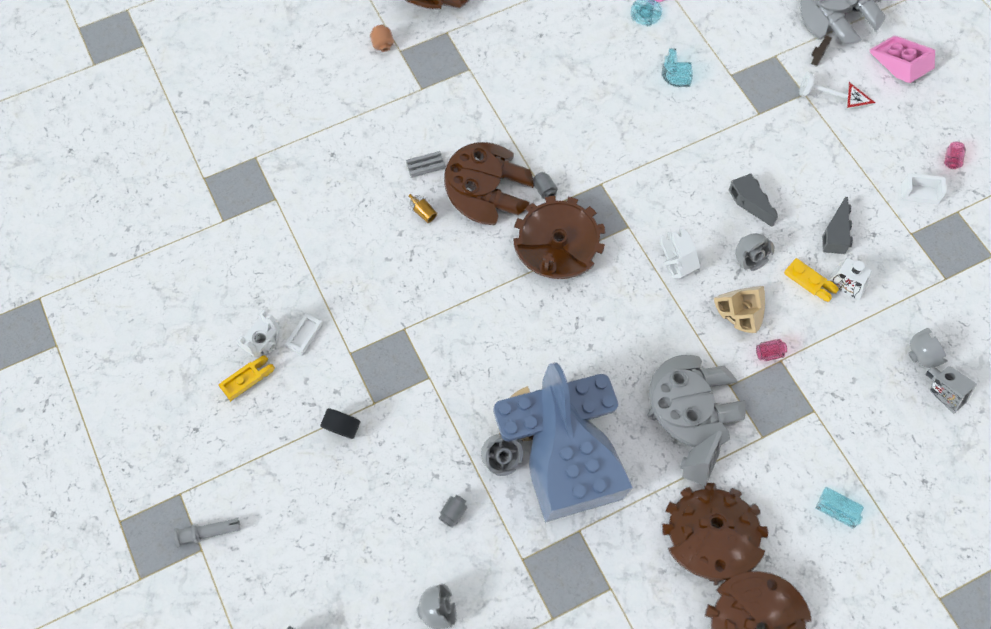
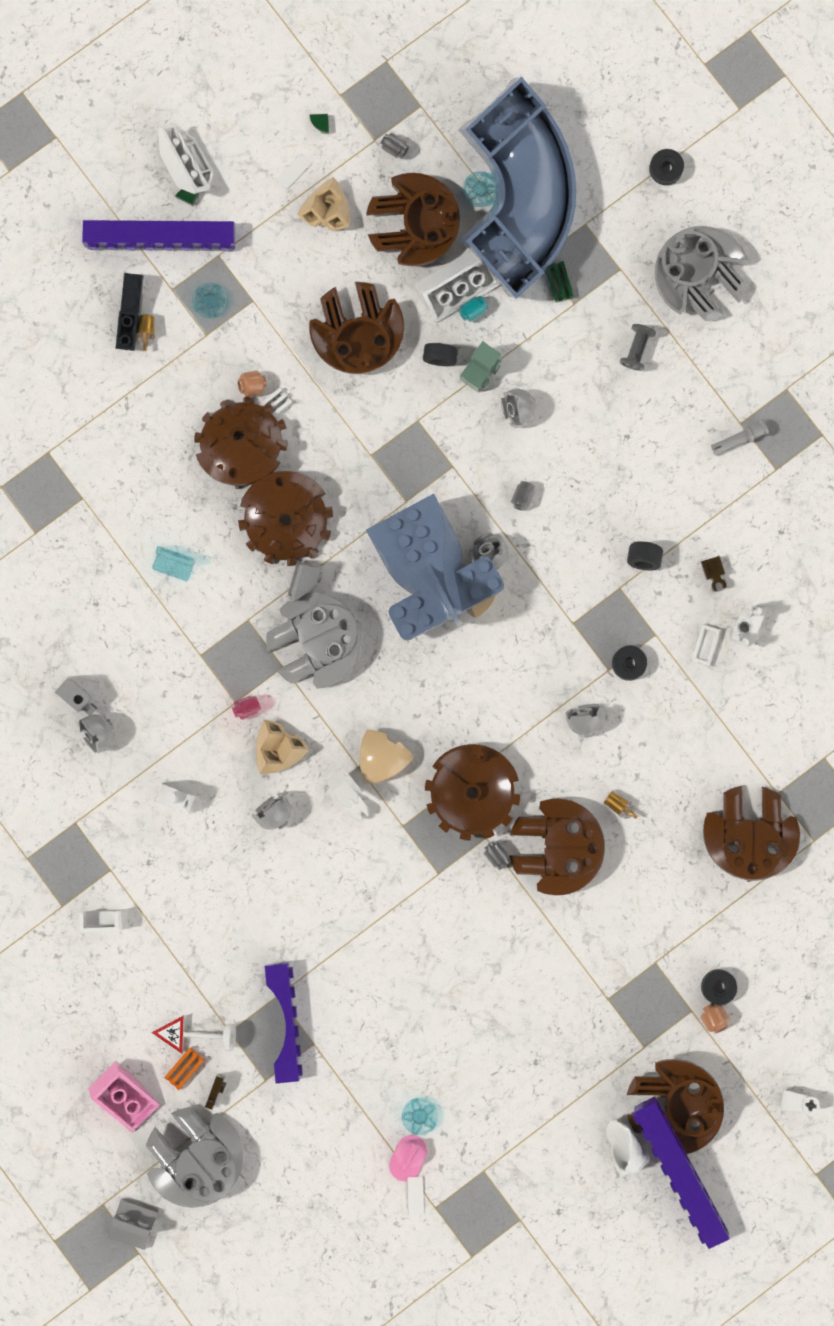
camera: 170 degrees right, 20 degrees up
yellow hinge [218,355,275,402] -> none
light grey tile [406,151,445,178] -> none
clear light blue brick [661,48,693,87] -> none
dark grey slope [729,173,778,227] -> none
yellow hinge [784,258,839,302] -> none
dark grey slope [822,197,853,254] -> none
clear pink brick [944,142,966,169] -> none
none -> orange tile [164,1047,204,1090]
none -> dark purple arch [264,963,303,1084]
none -> tan brick [360,729,414,784]
none -> light grey cylinder [566,704,605,738]
none -> black tyre [612,645,647,681]
none -> dark brown plate [700,556,727,592]
none -> black tyre [701,969,737,1005]
none -> reddish brown piece [703,786,800,882]

